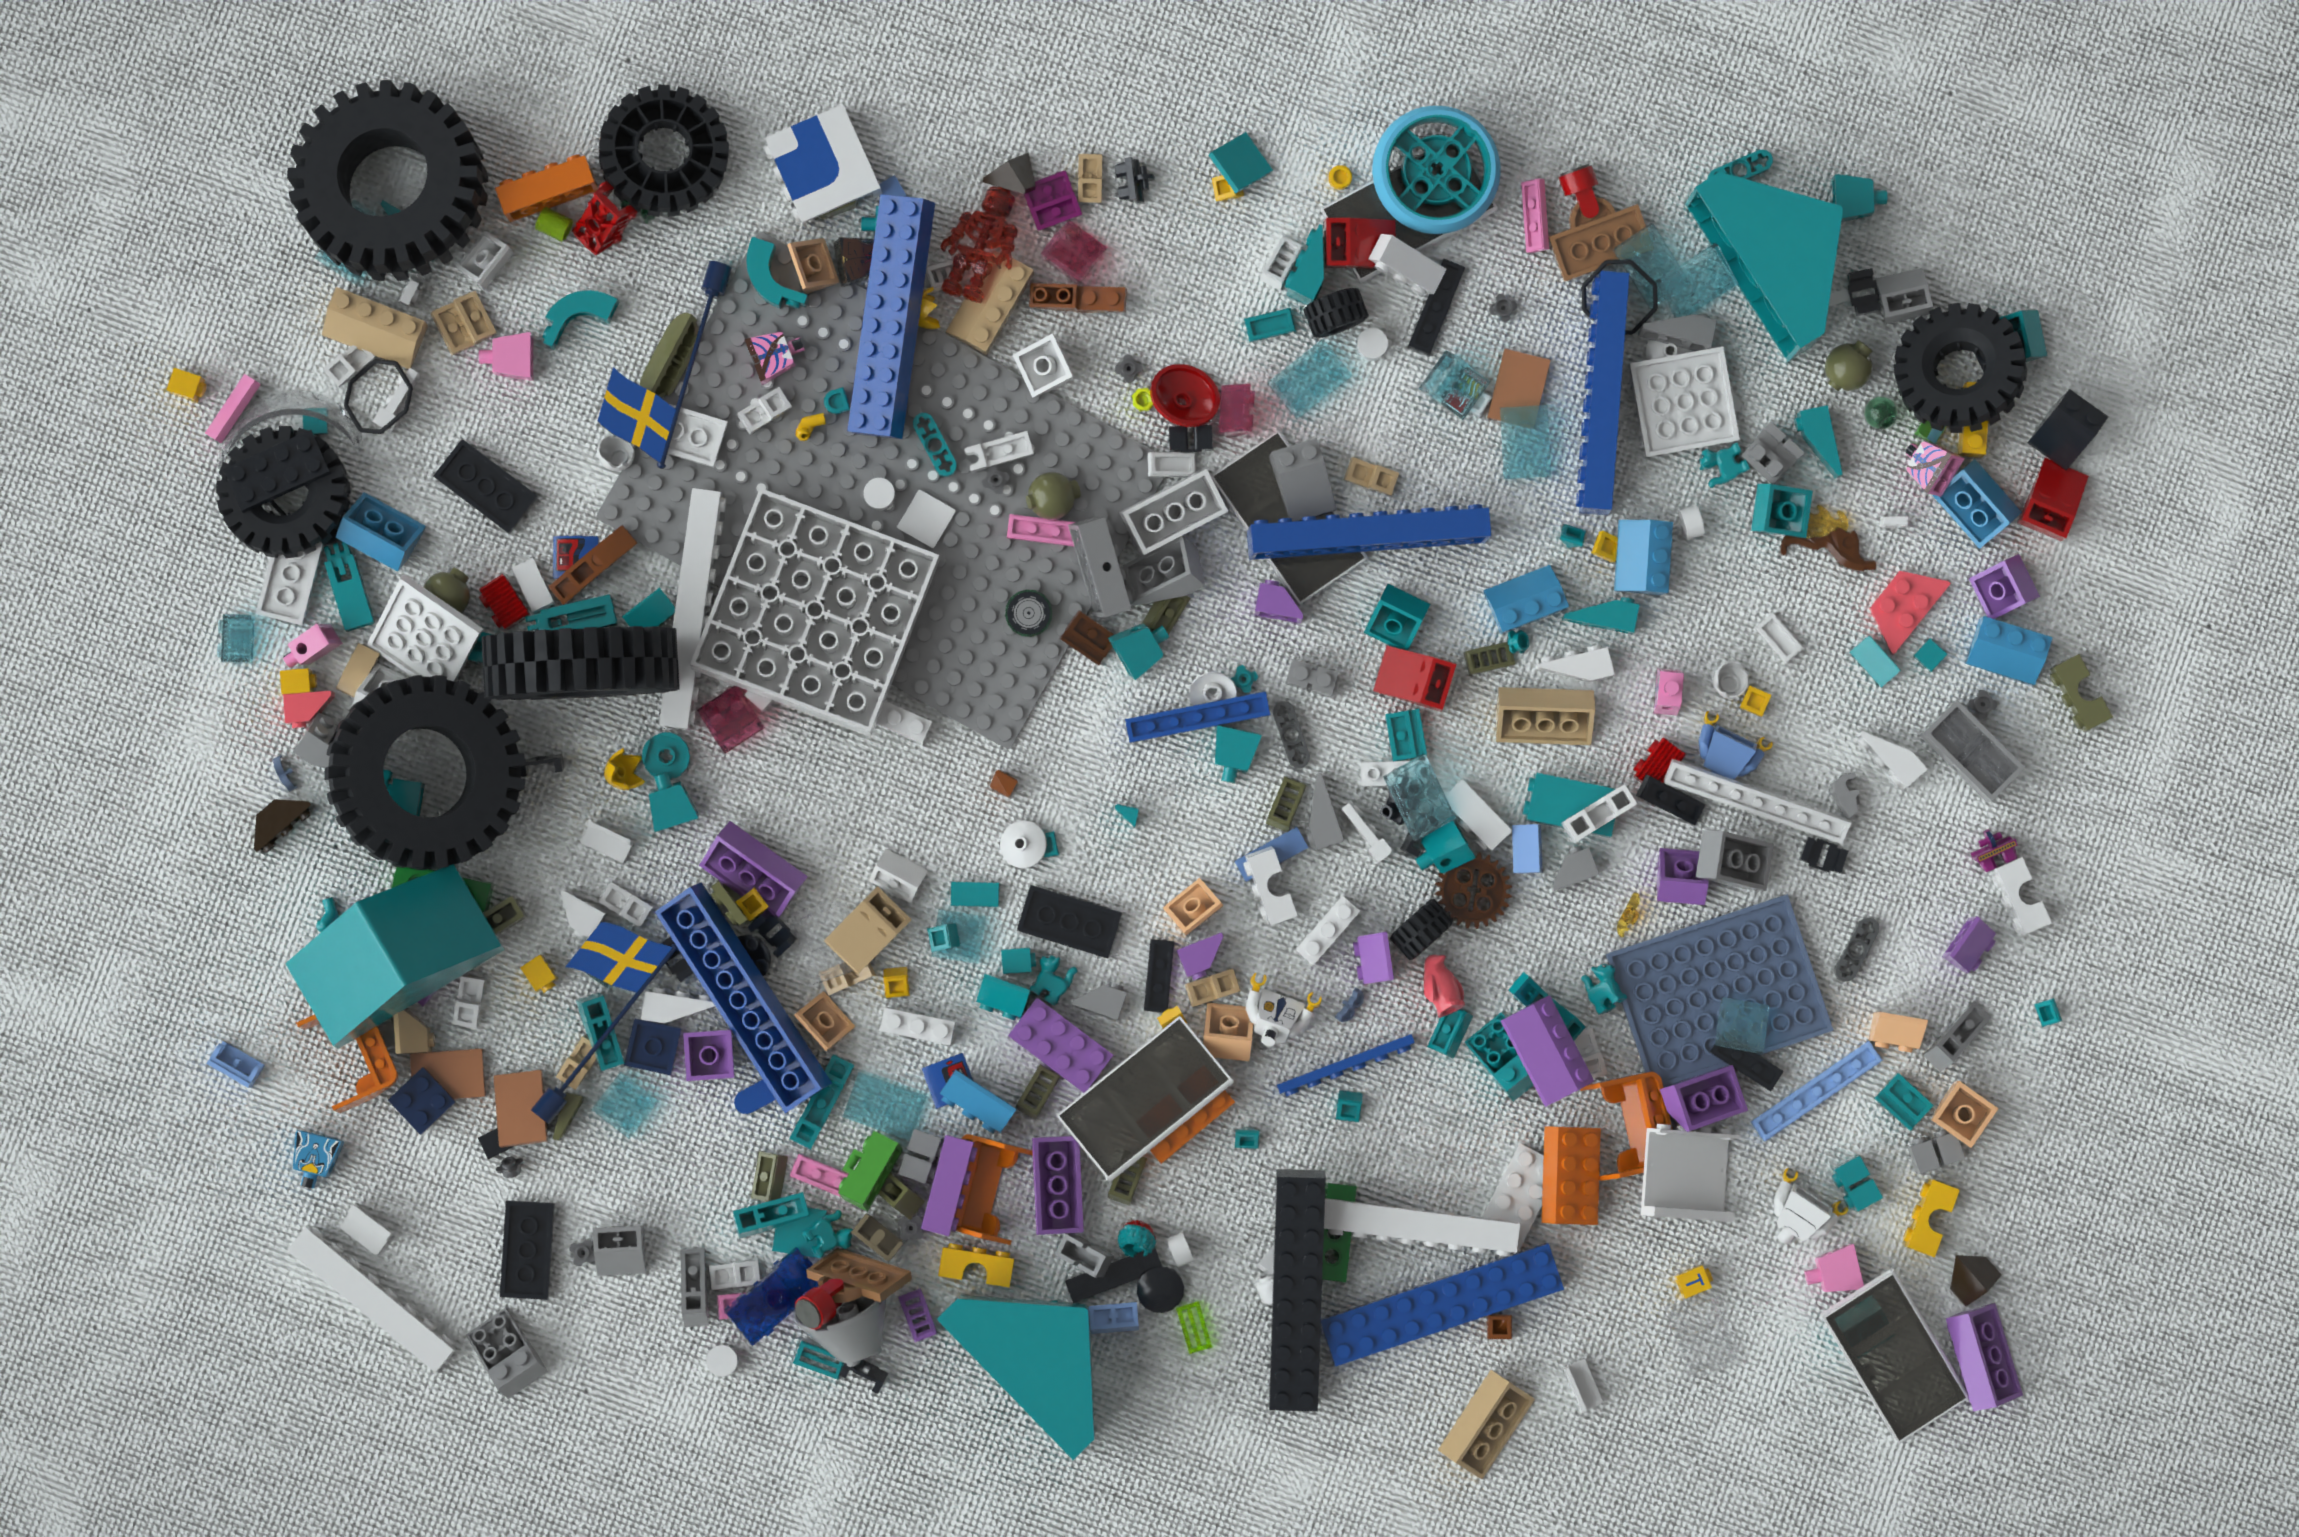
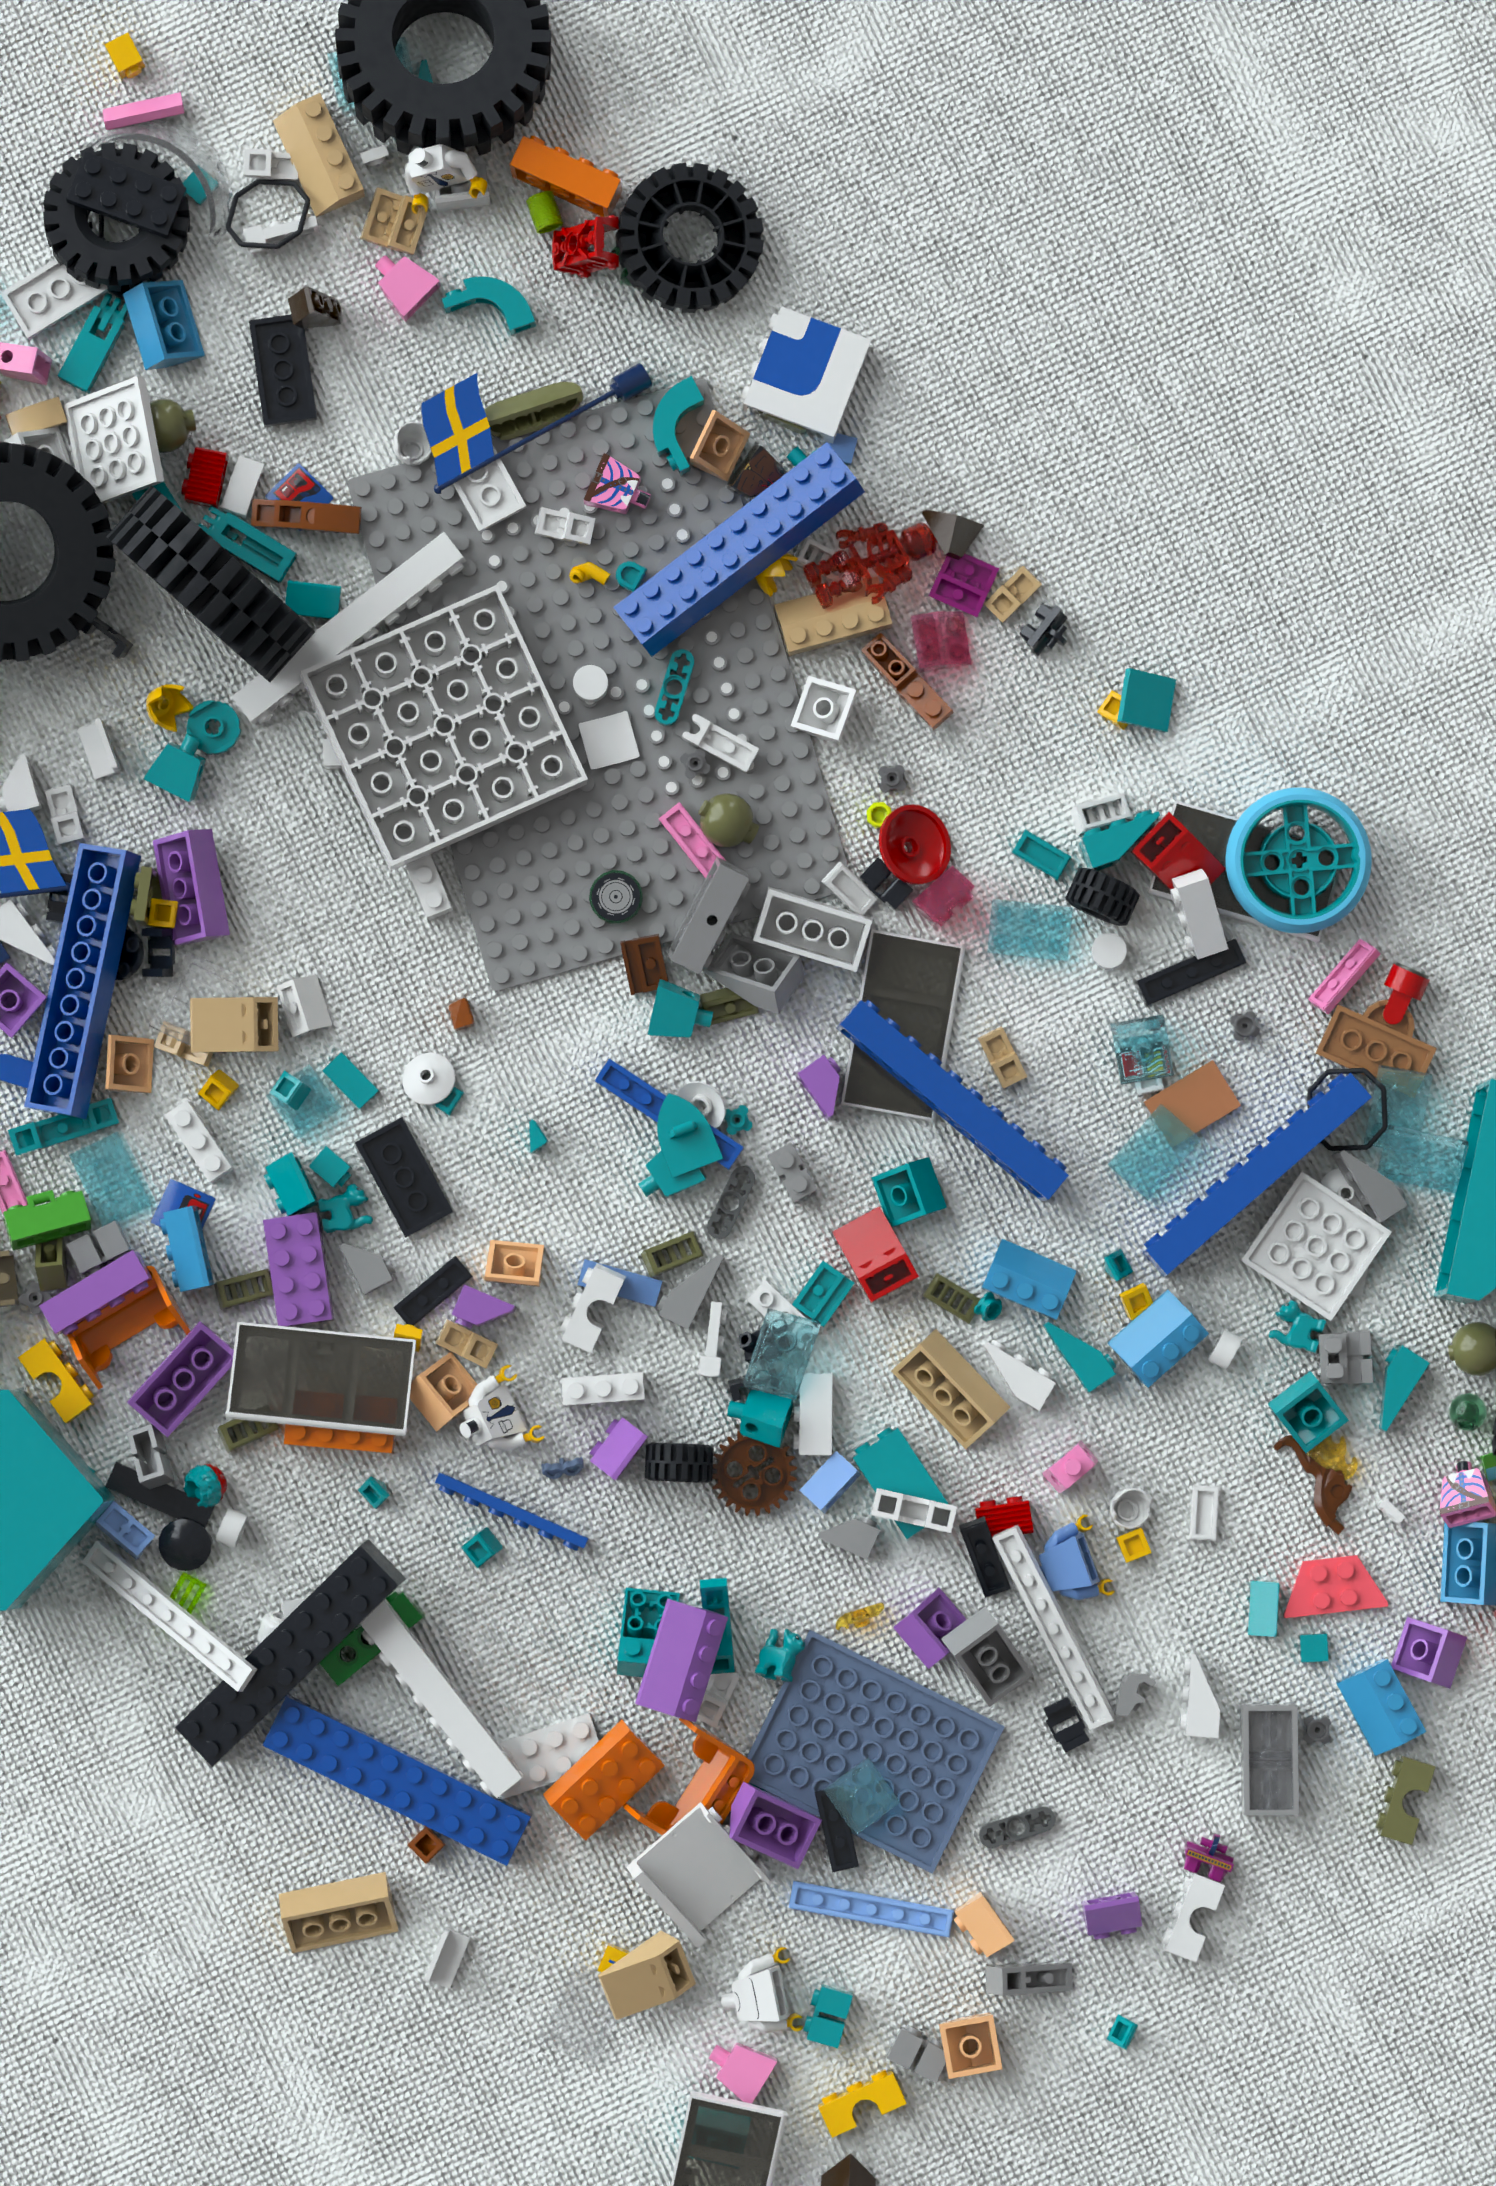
camera: 50 degrees right, 0 degrees up
clear pink slope [697,685,765,754] -> none
light grey slope [1269,438,1336,522] -> none
yellow tile [1328,165,1352,190] -> none
coral animal [1424,954,1465,1018] -> none
teal slope [1427,1009,1473,1059] -> none
teal plate [1874,1073,1934,1131] -> none
none -> white plate [82,1540,257,1692]
none -> dark brown slope [288,287,342,329]
none -> white torso [404,144,487,214]
none -> tan slope [598,1931,696,2020]
none -> teal shield [657,1093,723,1178]

